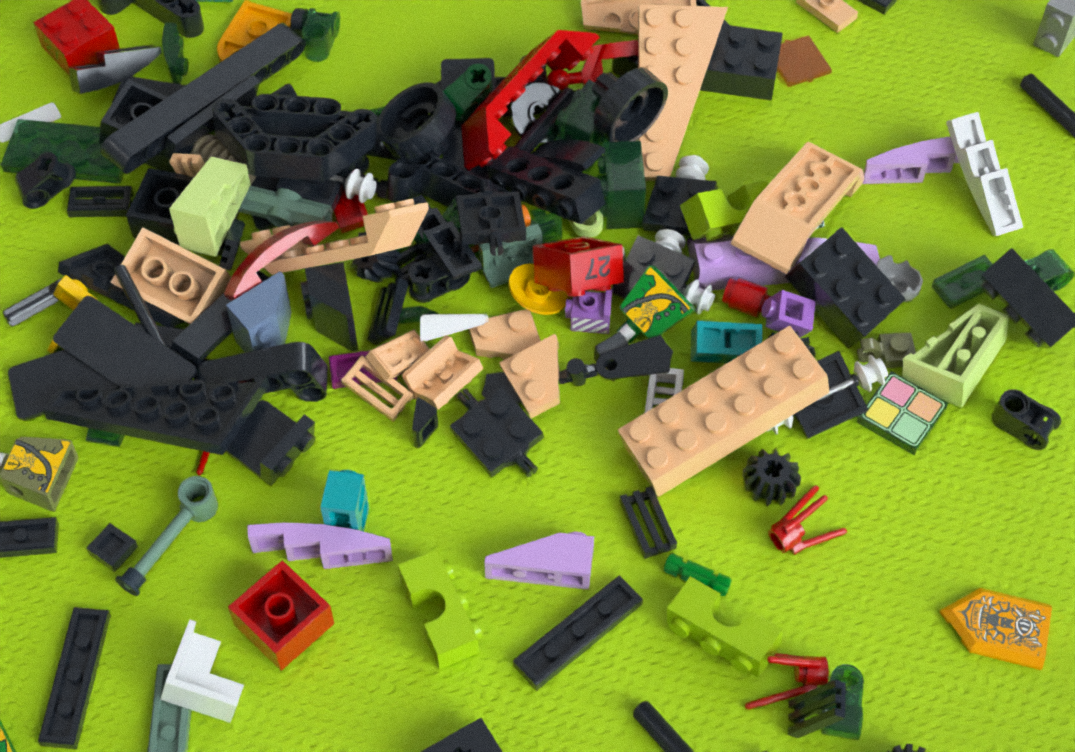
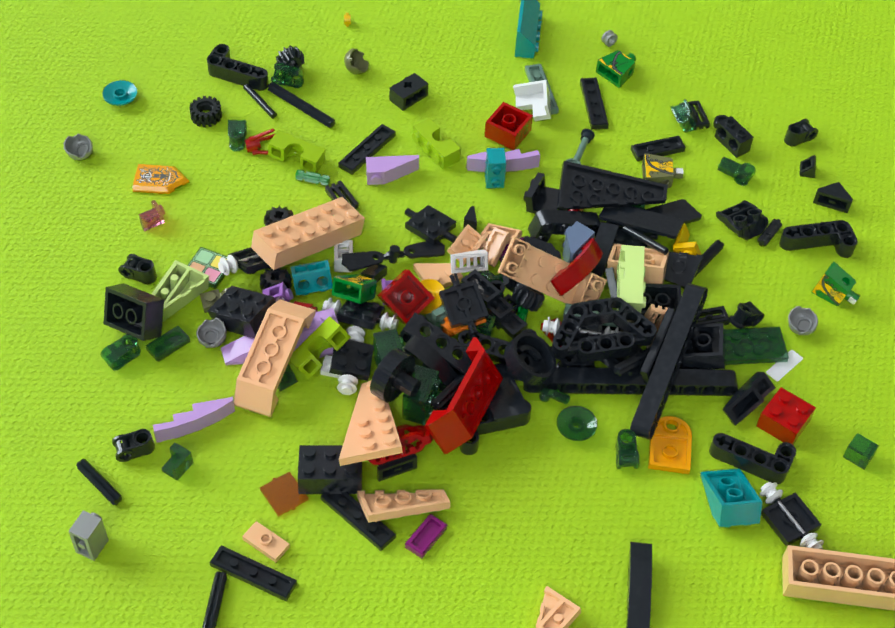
camera: 165 degrees right, 5 degrees down
black plate [86,523,138,572] -> none
clear green slope [162,22,189,84] -> none
black tile [291,8,310,38] -> none
dark green piece [443,63,493,123] -> none
light nougat wing [500,334,560,418] -> none
plant [768,485,847,555] -> none
tile [788,679,846,738] -> none
white slope [946,112,1023,236] -> none
none -> black piece [112,429,155,462]
none -> bracket [139,200,165,231]
none -> clear green panel [162,442,193,481]
none -> clear green dish [557,406,597,441]

